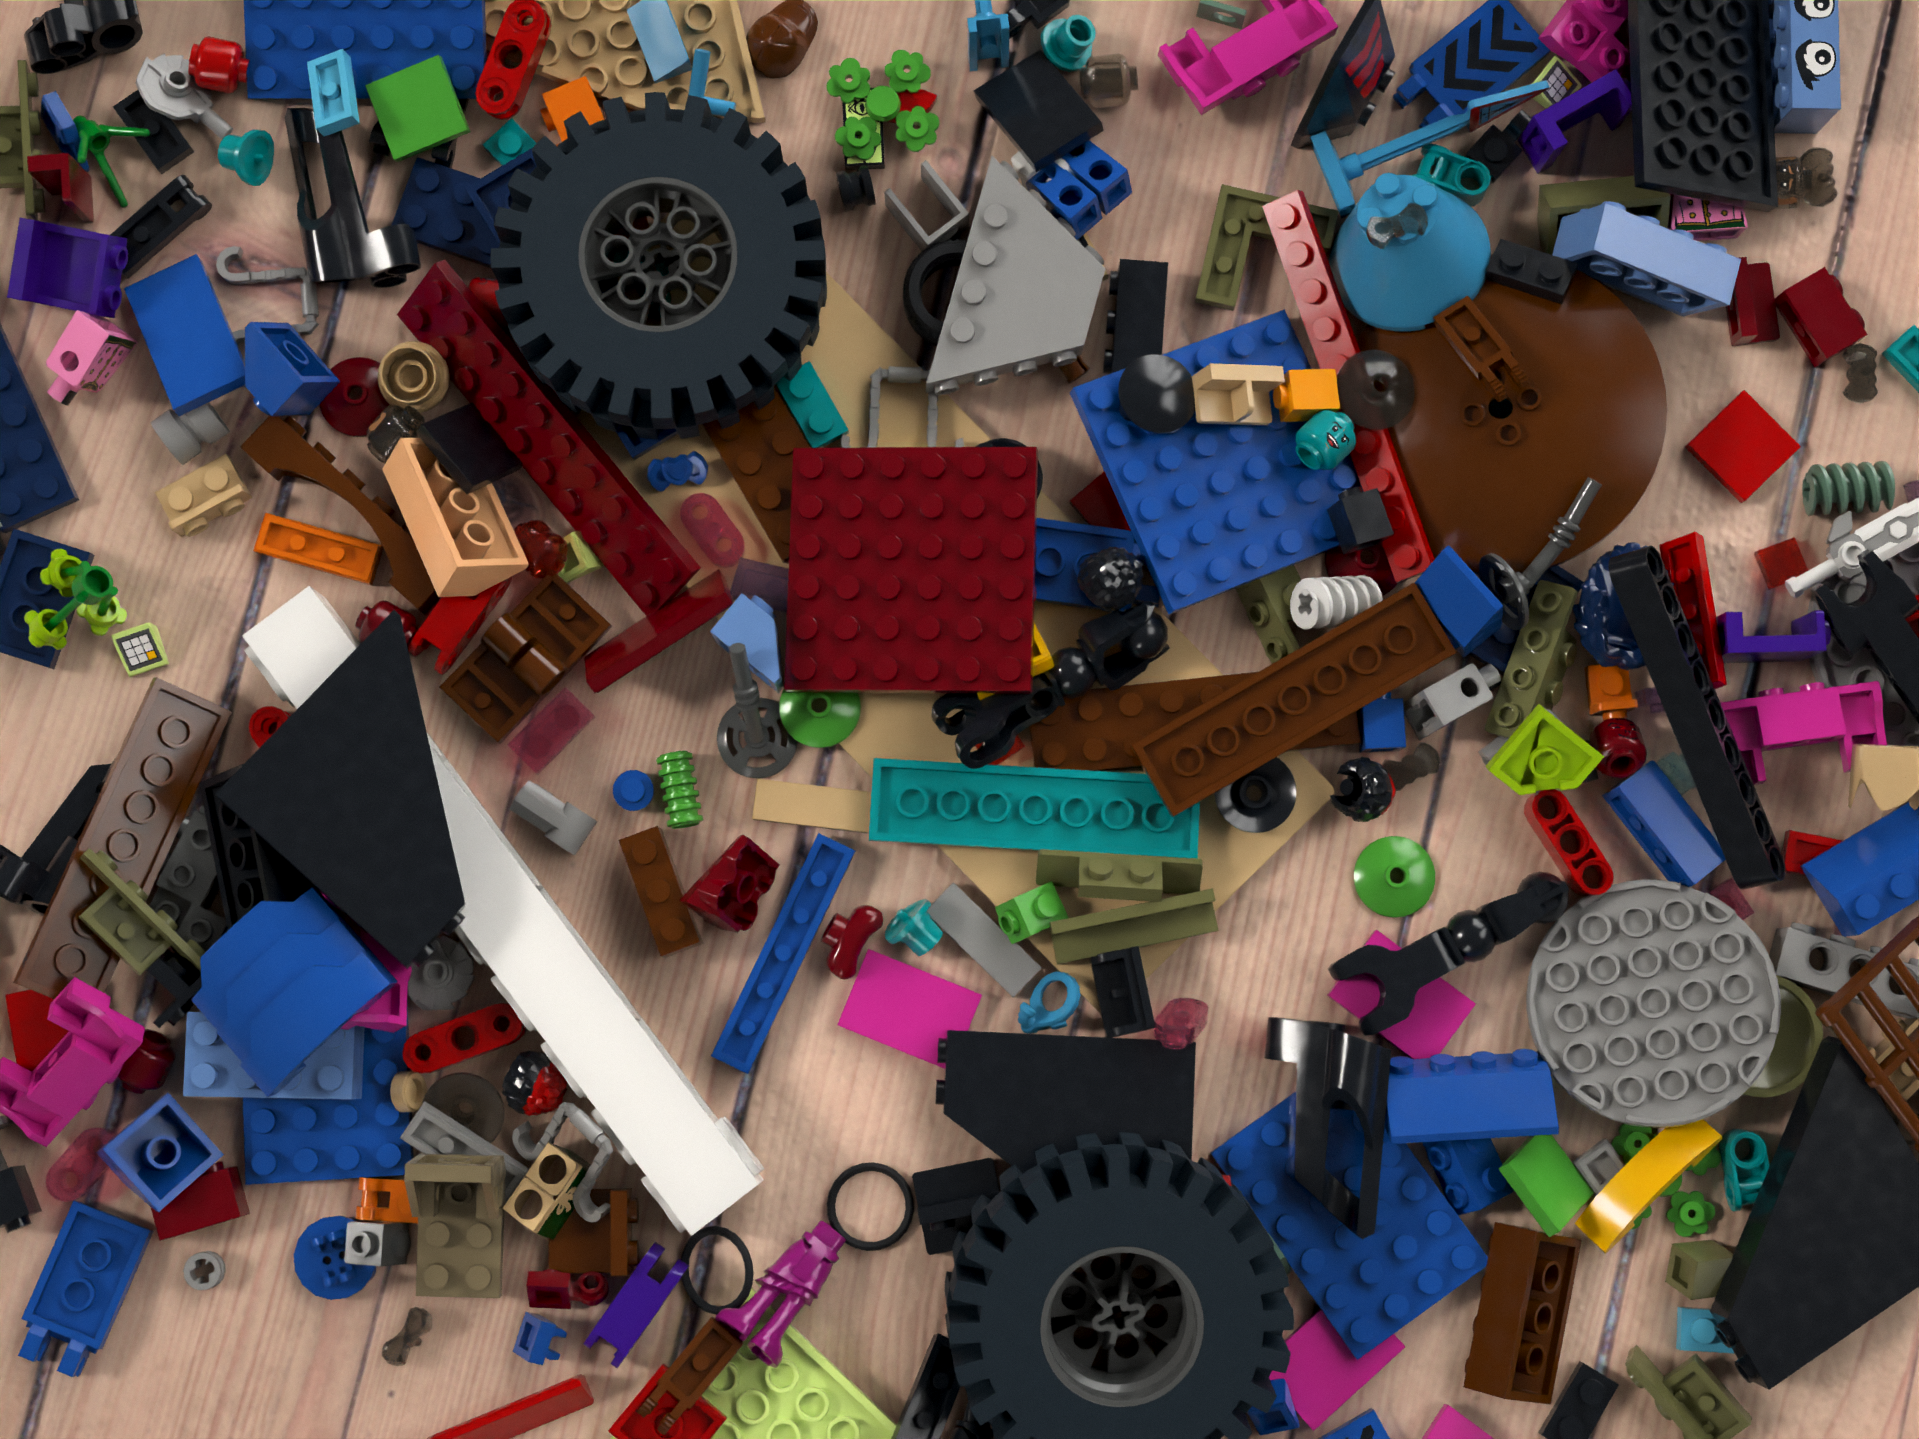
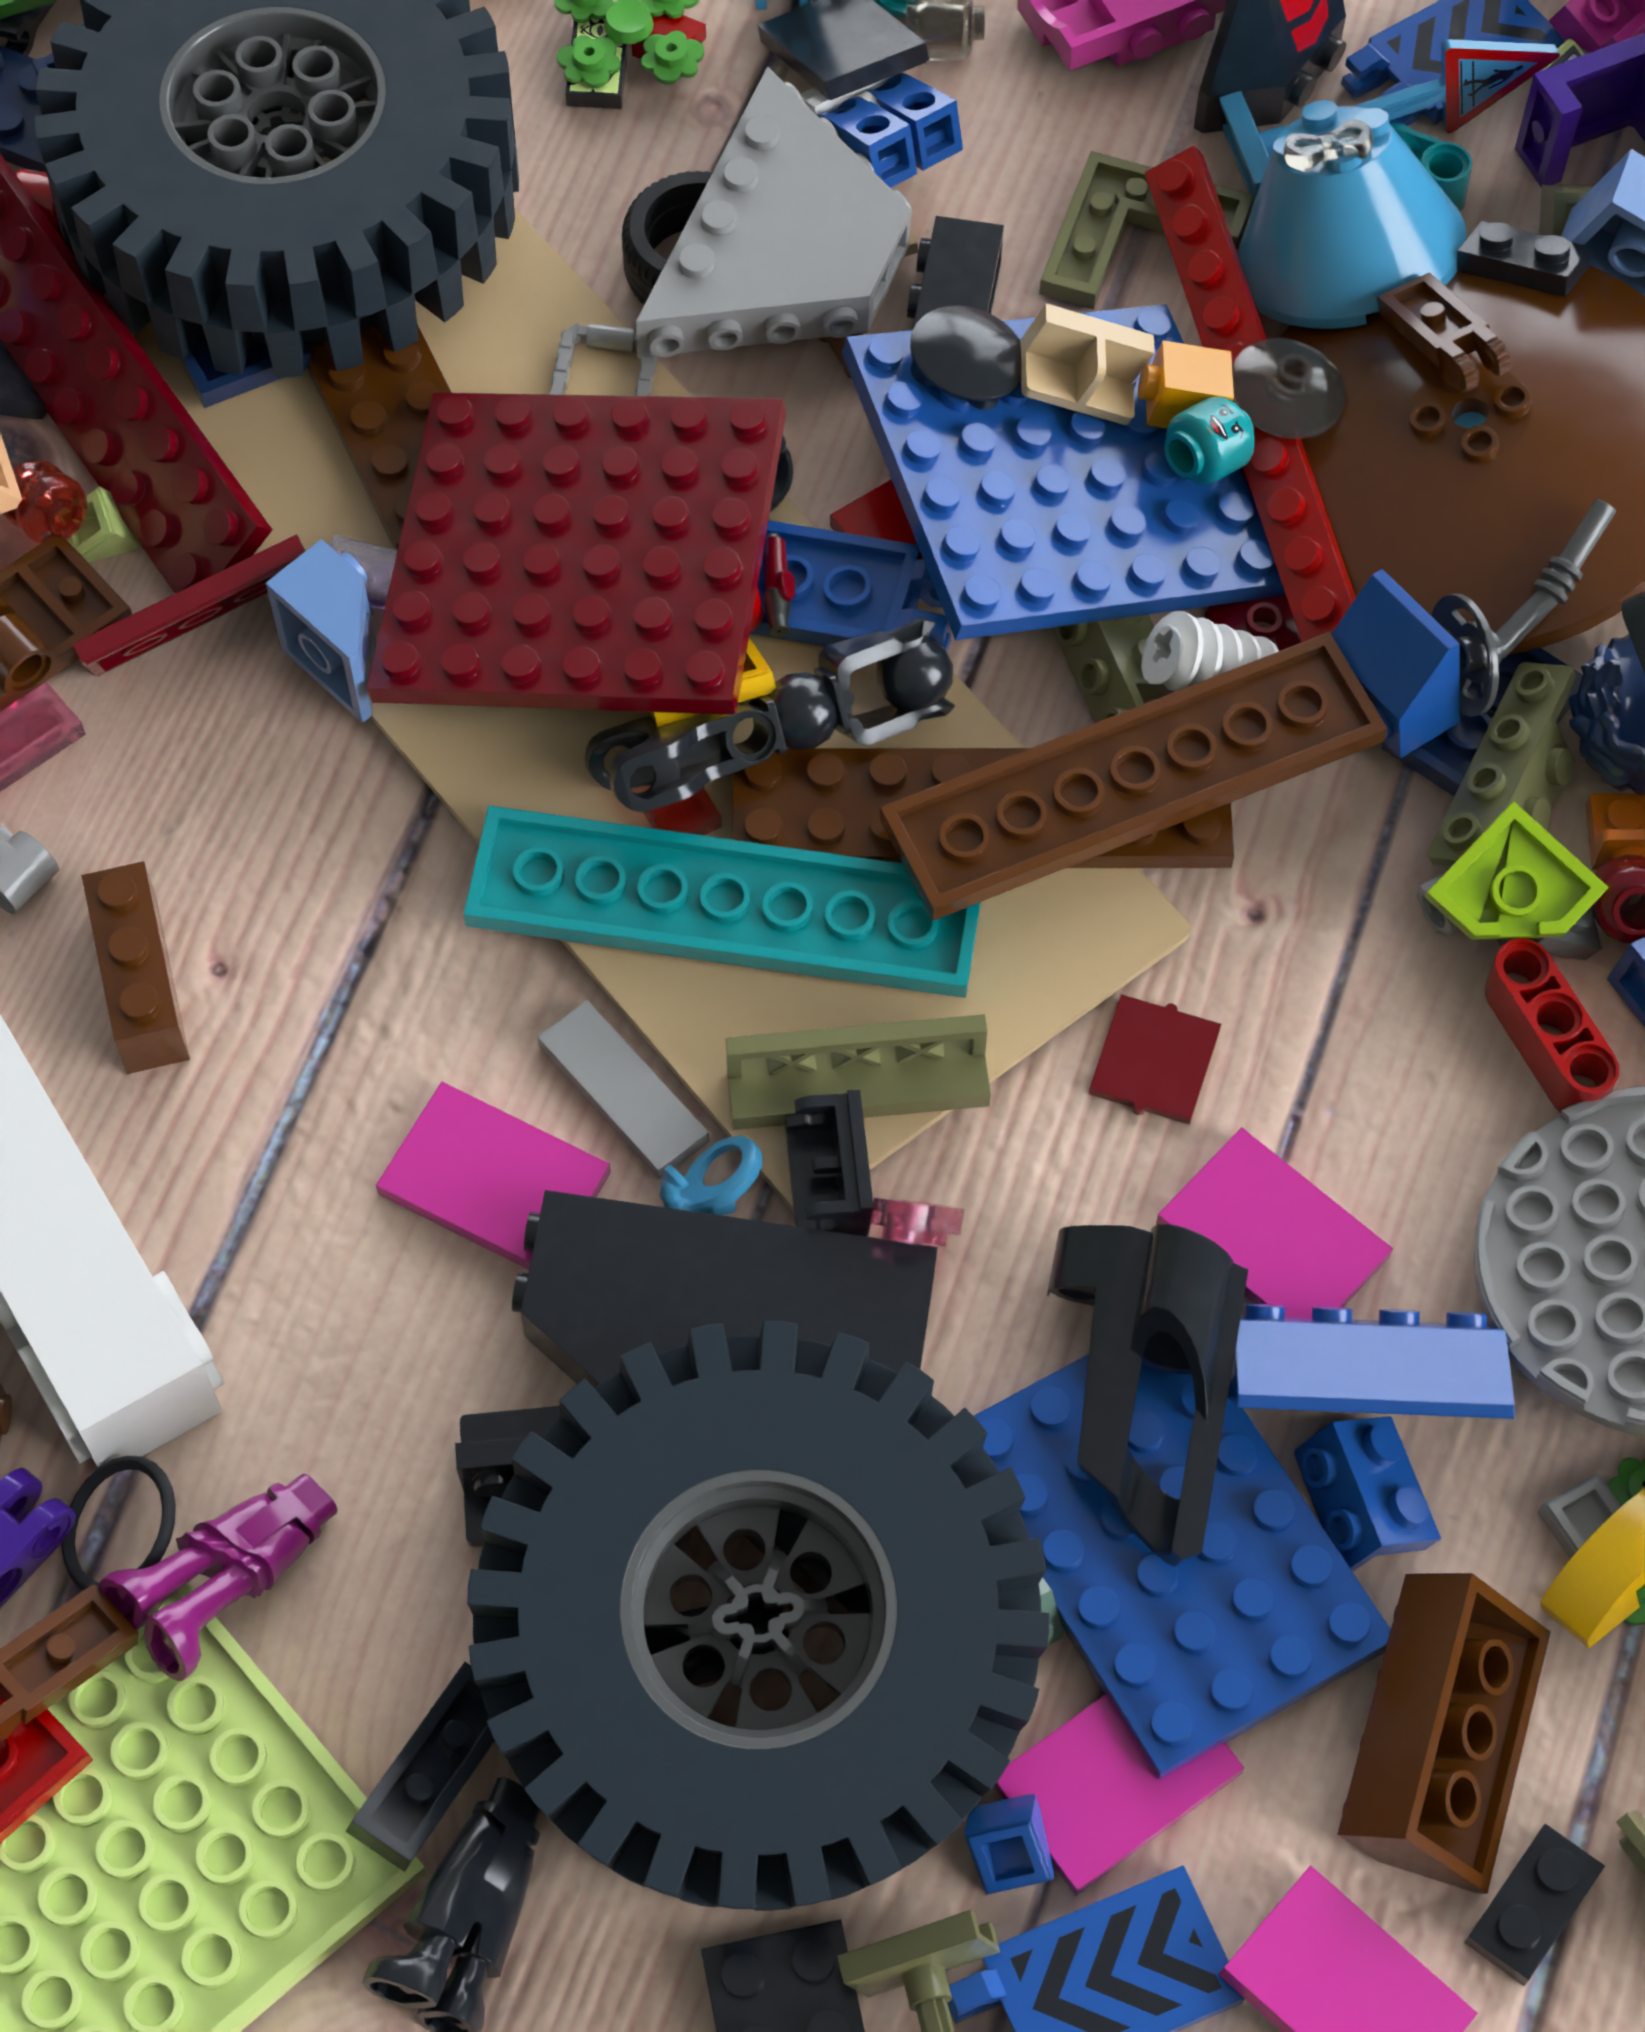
camera: 10 degrees right, 20 degrees down
blue plate [613,770,654,811] -> none
blue piece [647,451,708,492] -> none
bright green piece [656,751,703,829] -> none
dark red slope [679,835,780,933] -> none
clear pink plate [680,493,746,568] -> none
blue plate [711,833,856,1074] -> none
dark grey dish [717,643,798,779] -> none
tan tile [752,779,872,834] -> none
teal plate [775,361,849,448] -> none
bright green dish [779,689,861,748] -> none
dark red piece [821,905,883,980] -> none
black tyre [827,1162,914,1251] -> none
black wheel [836,165,876,212] -> none
light grey piece [884,160,969,251] -> none
teal piece [885,899,943,956] -> none
bright green bracket [995,881,1069,944] -> none
olive bracket [1036,849,1203,902] -> none
black piece [1077,547,1144,612] -> none
black dish [1214,757,1297,833] -> none
black brick [1327,487,1394,555] -> none
black piece [1328,871,1569,1036] -> none
black piece [1330,757,1396,822] -> none
bright green dish [1354,836,1435,918] -> none
blue brick [1357,692,1406,753] -> none
clear smoke piece [1382,742,1440,791] -> none
light grey torso [1403,663,1502,741] -> none
black plate [1464,110,1532,183] -> none
bright green tile [1499,1135,1594,1237] -> none
none -> piece [762,532,795,637]
none -> dark red piece [1089,994,1222,1125]

